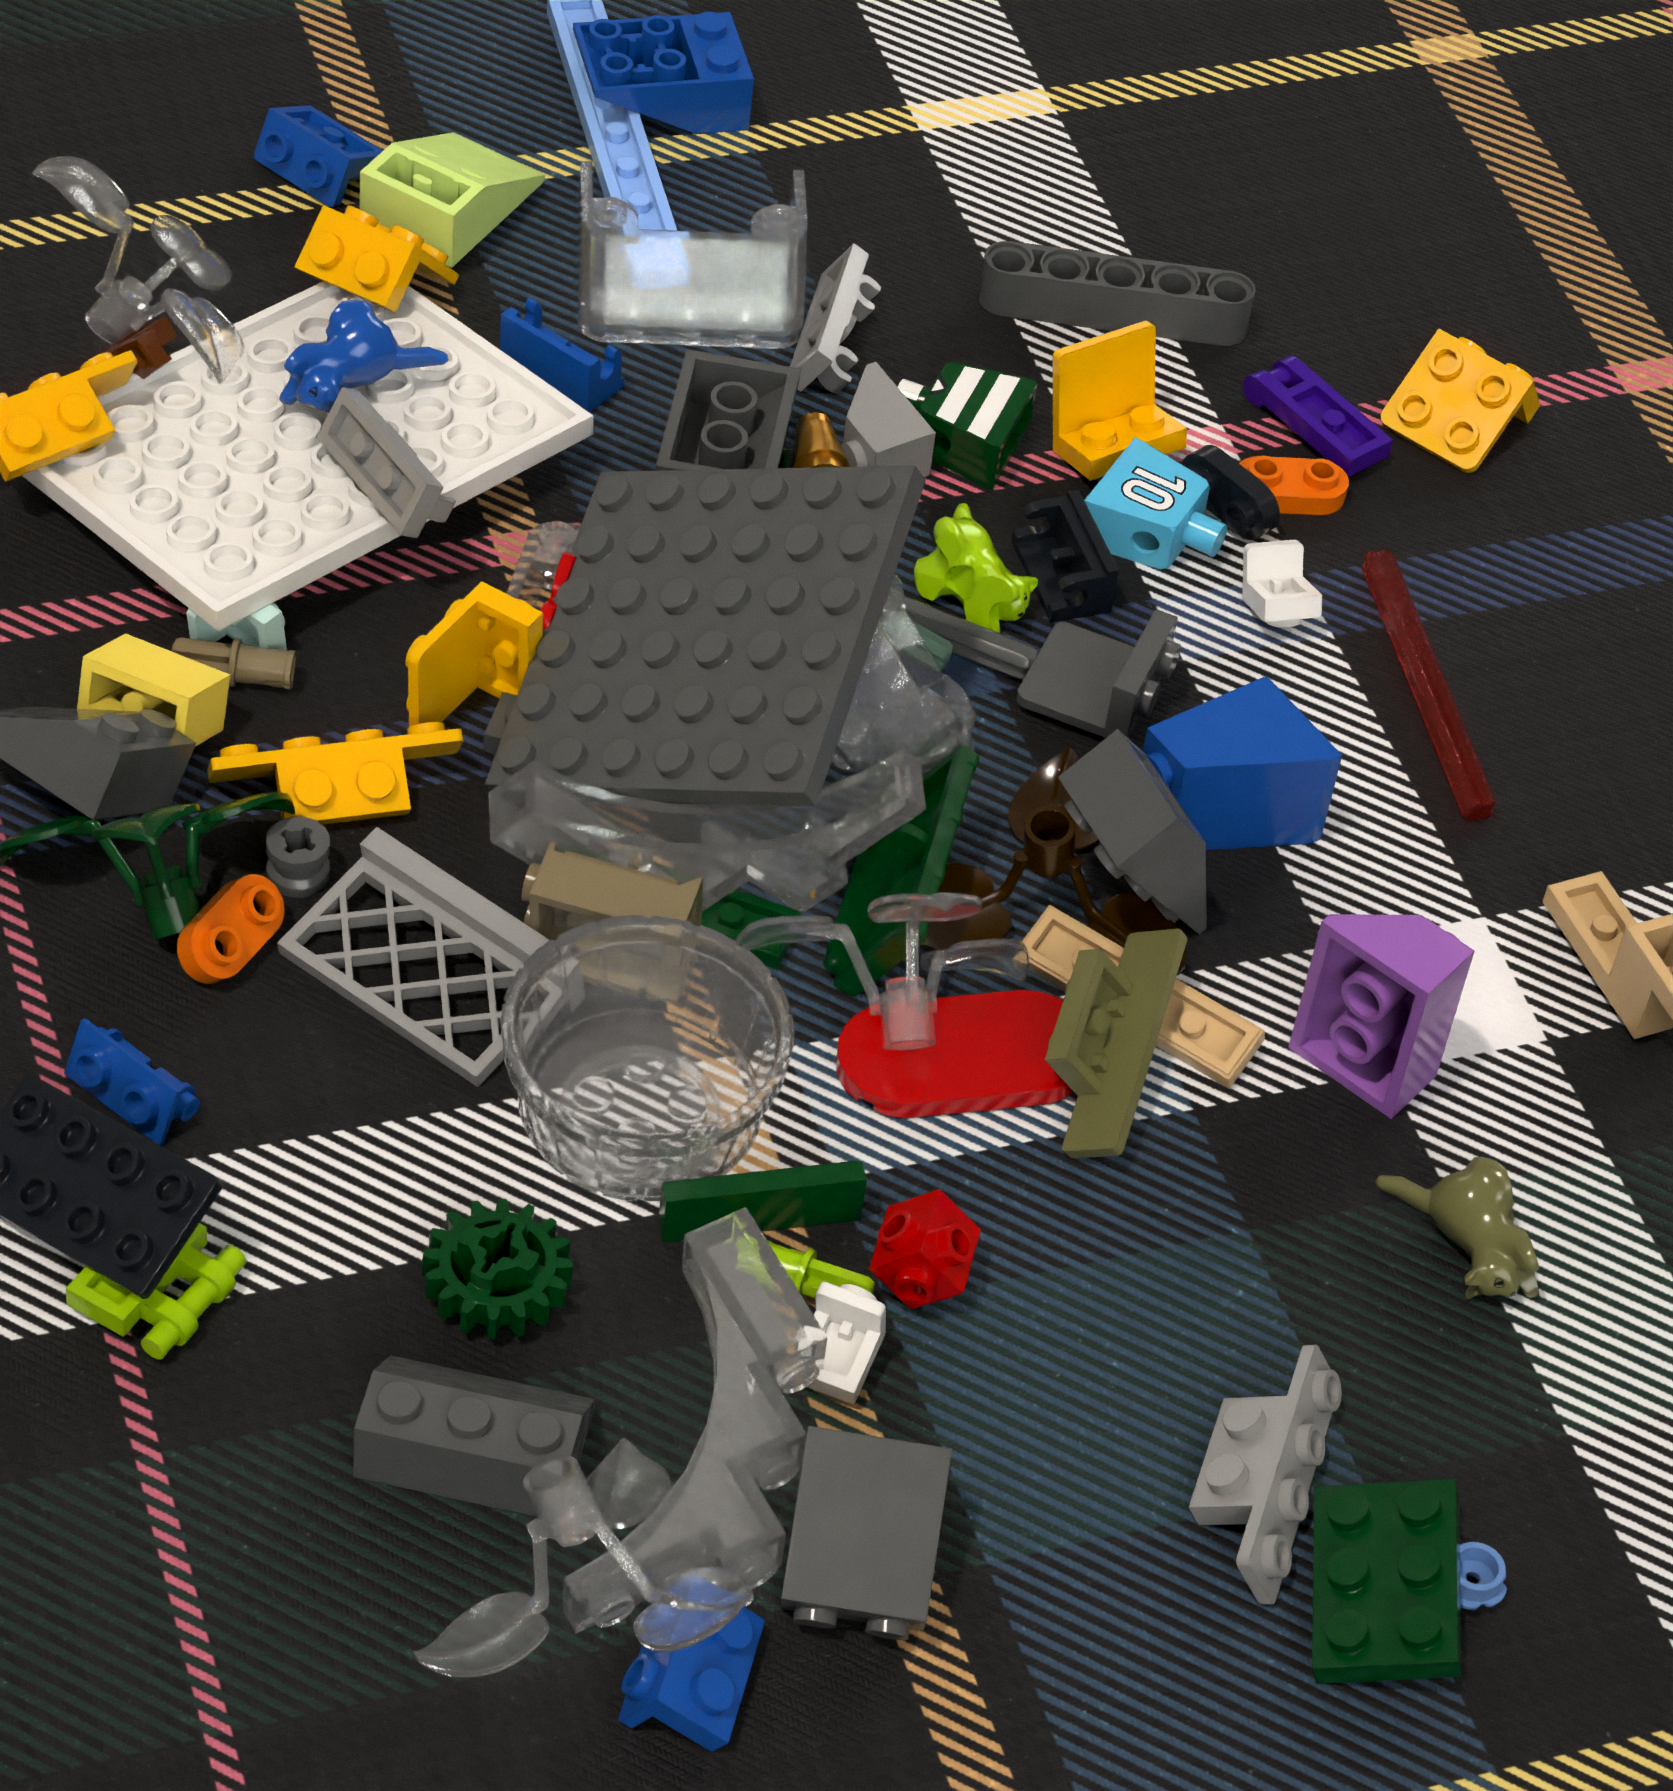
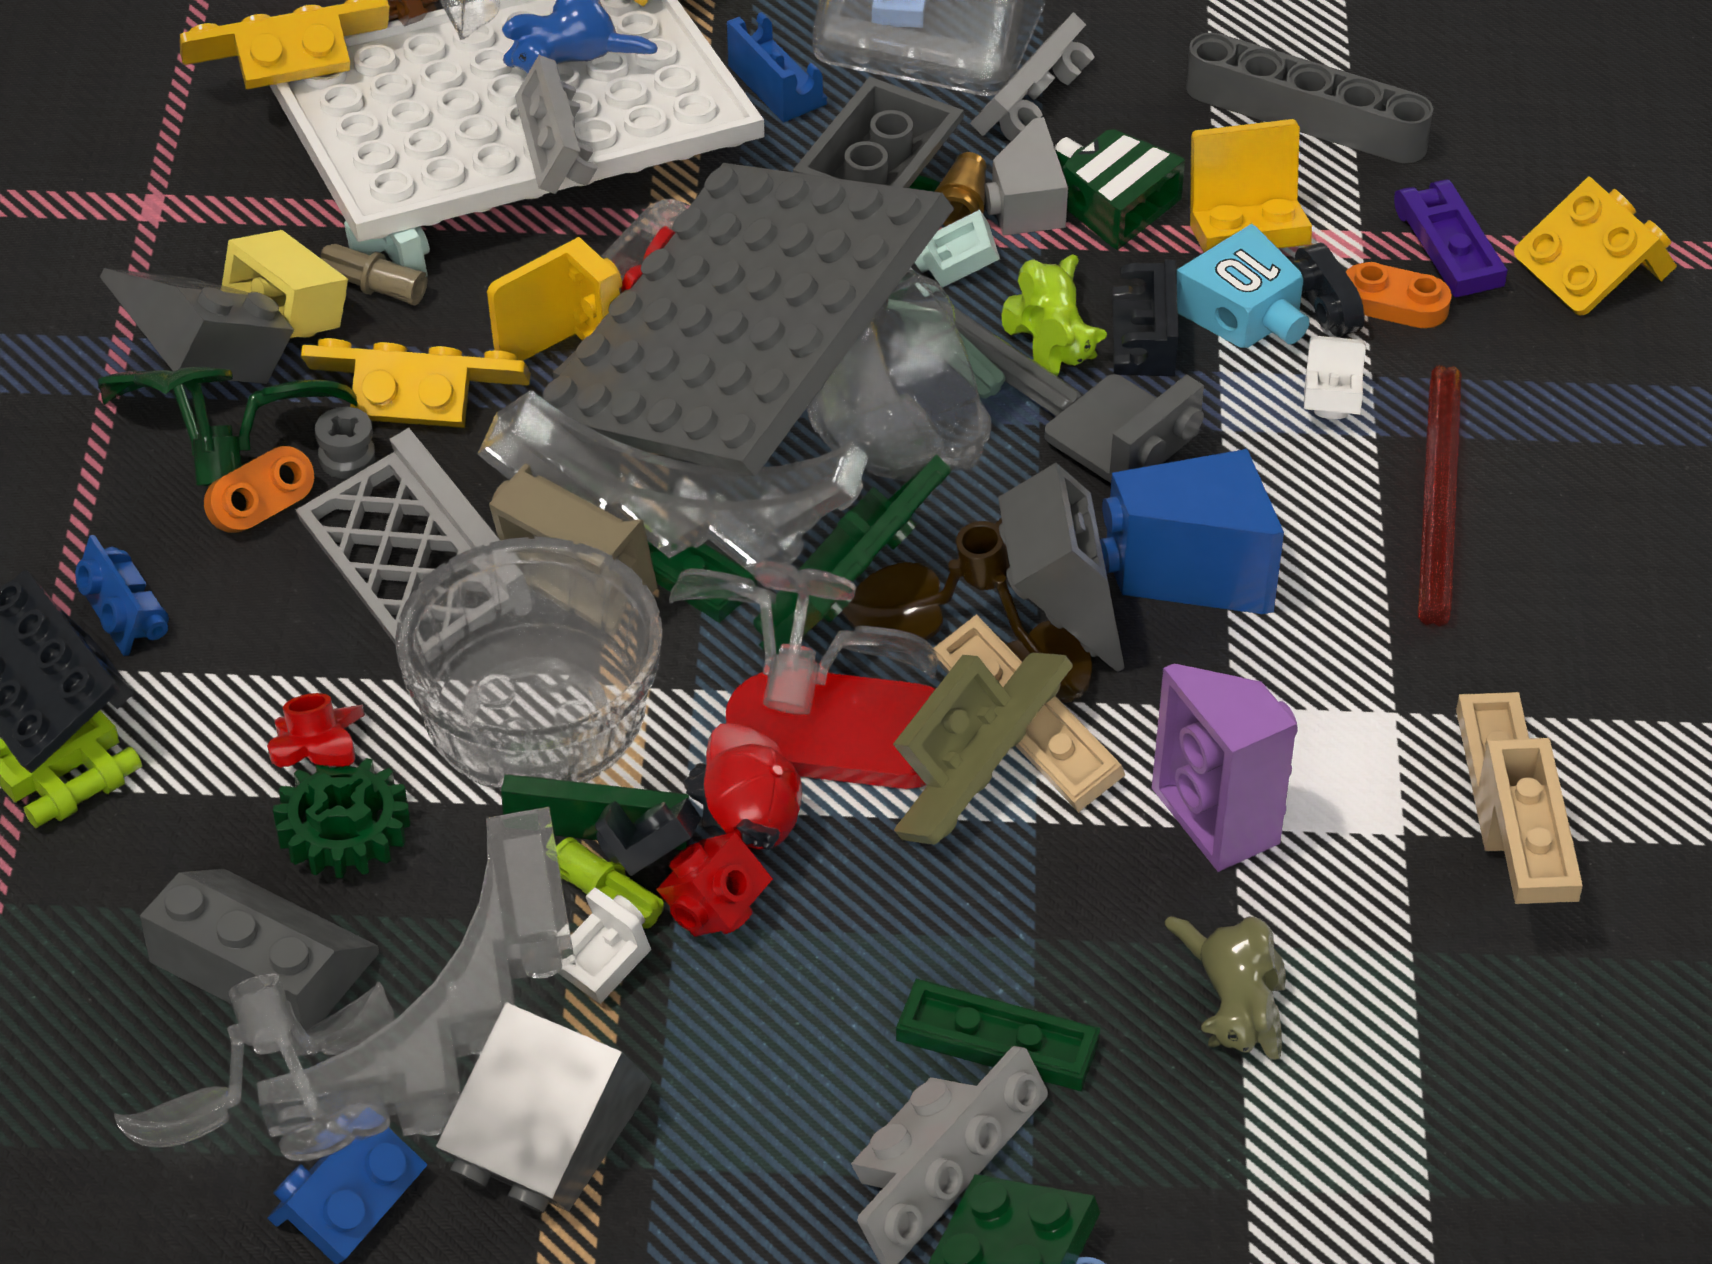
camera: 25 degrees right, 0 degrees up
none -> red animal [267,693,365,767]
none -> black bracket [595,798,702,876]
none -> red hair [684,723,802,850]
none -> dark green tile [896,978,1101,1092]

